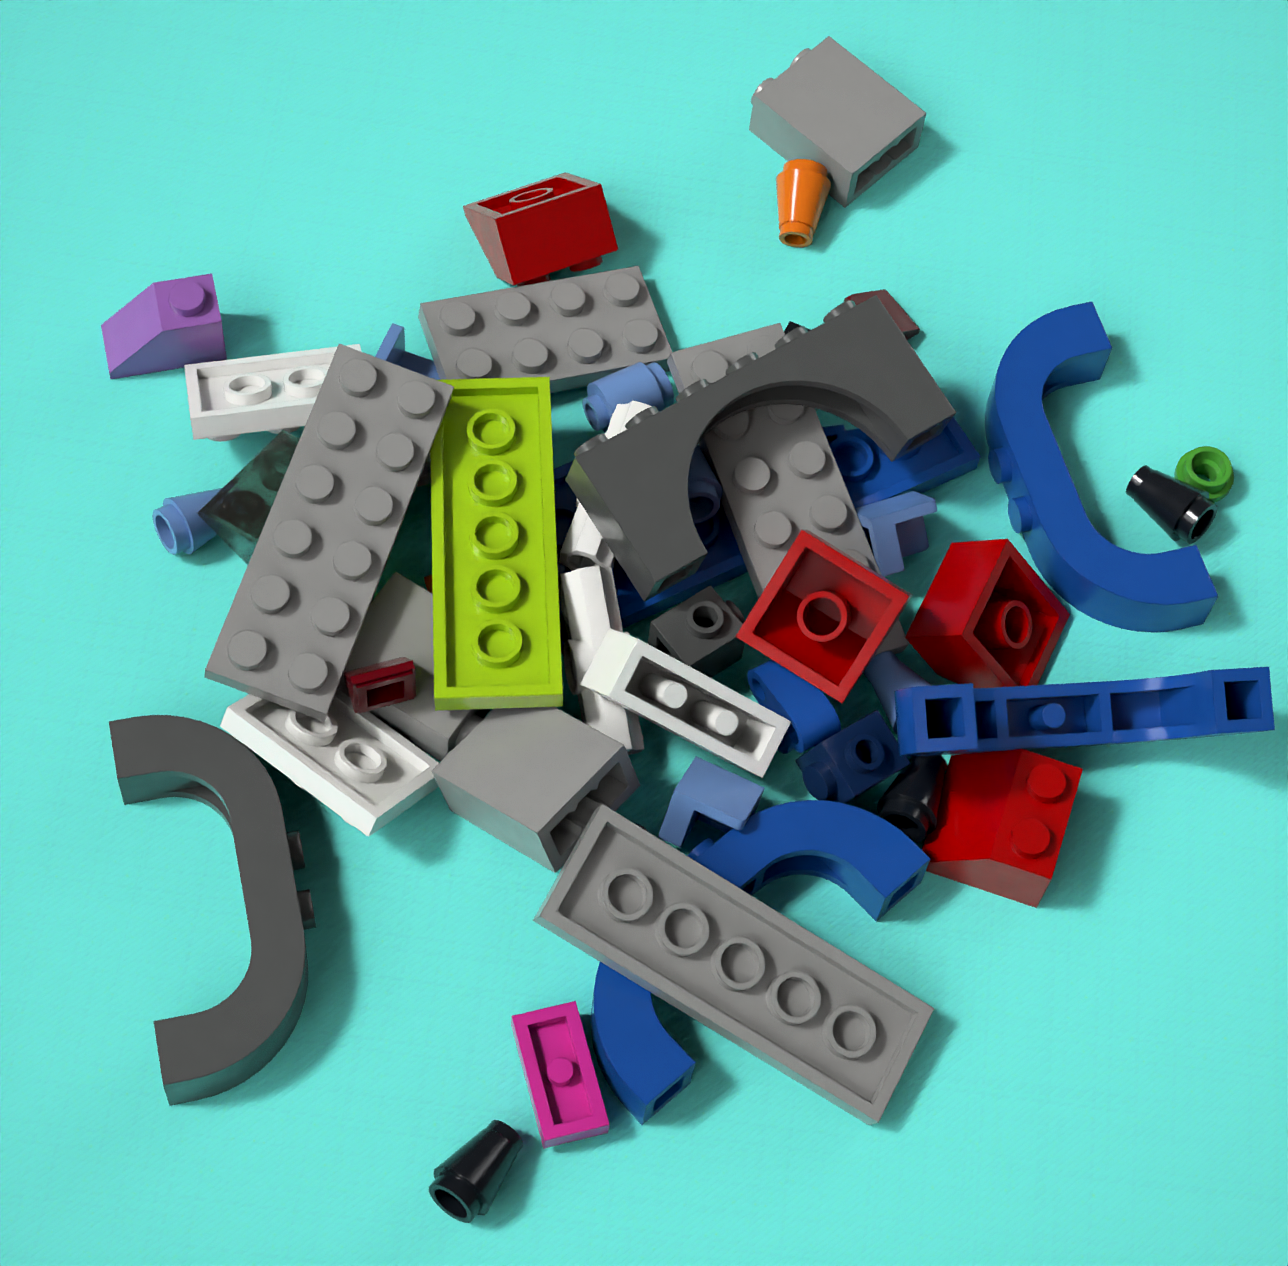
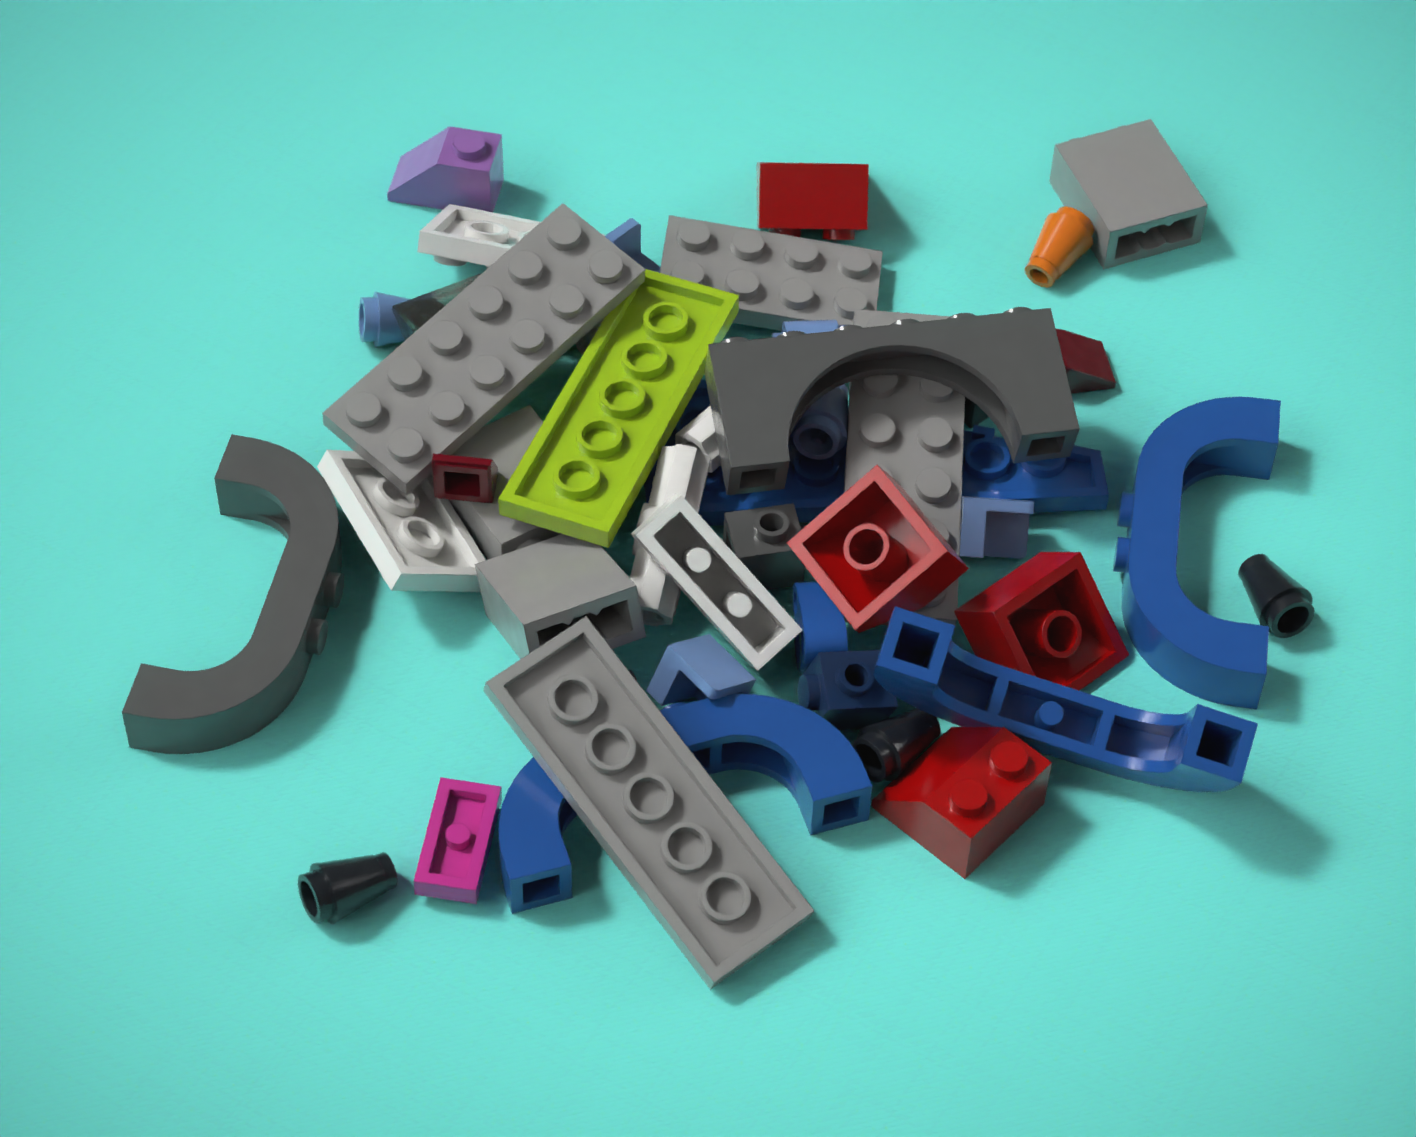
camera: 30 degrees right, 10 degrees down
bright green plate [1174,446,1234,503] -> none

